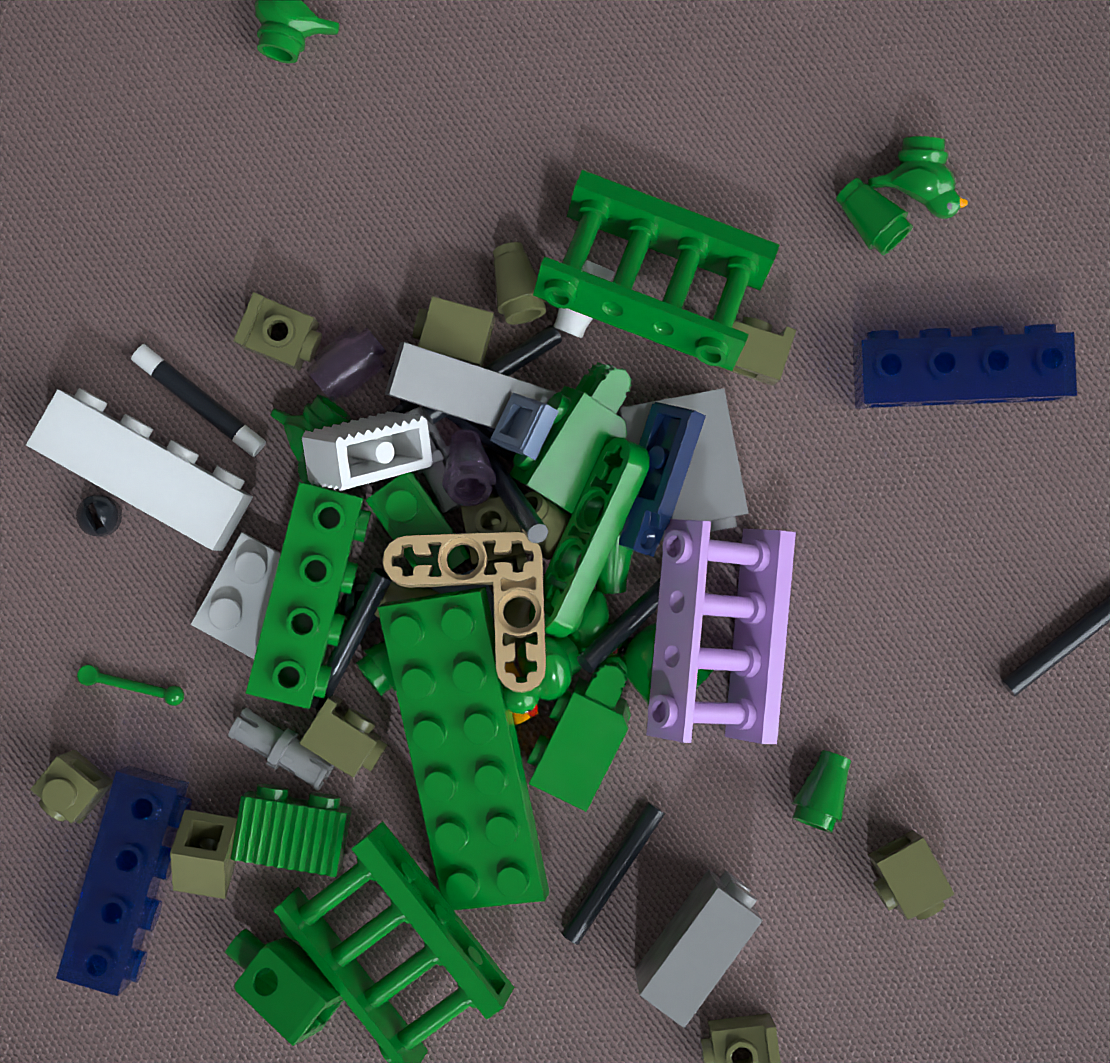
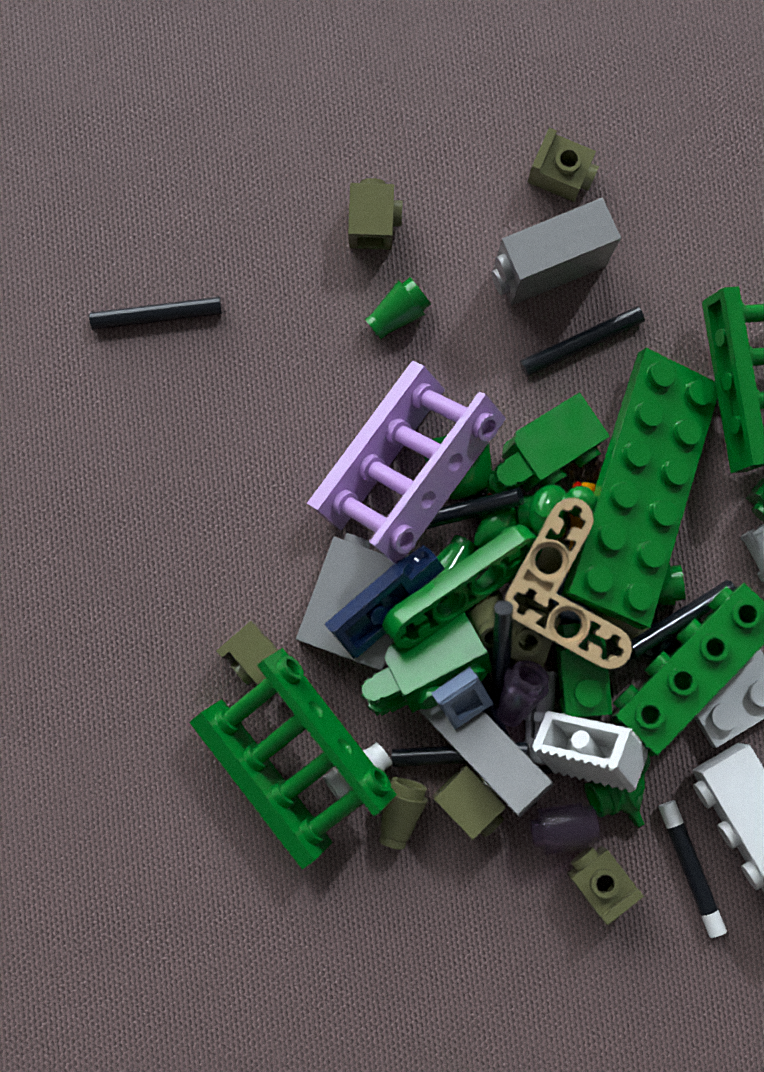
camera: 150 degrees left, 5 degrees down
olive brick [299,695,388,778] -> none
green cone [836,178,913,256] -> none
clear blue brick [853,324,1077,409] -> none
green animal [868,136,968,219] -> none

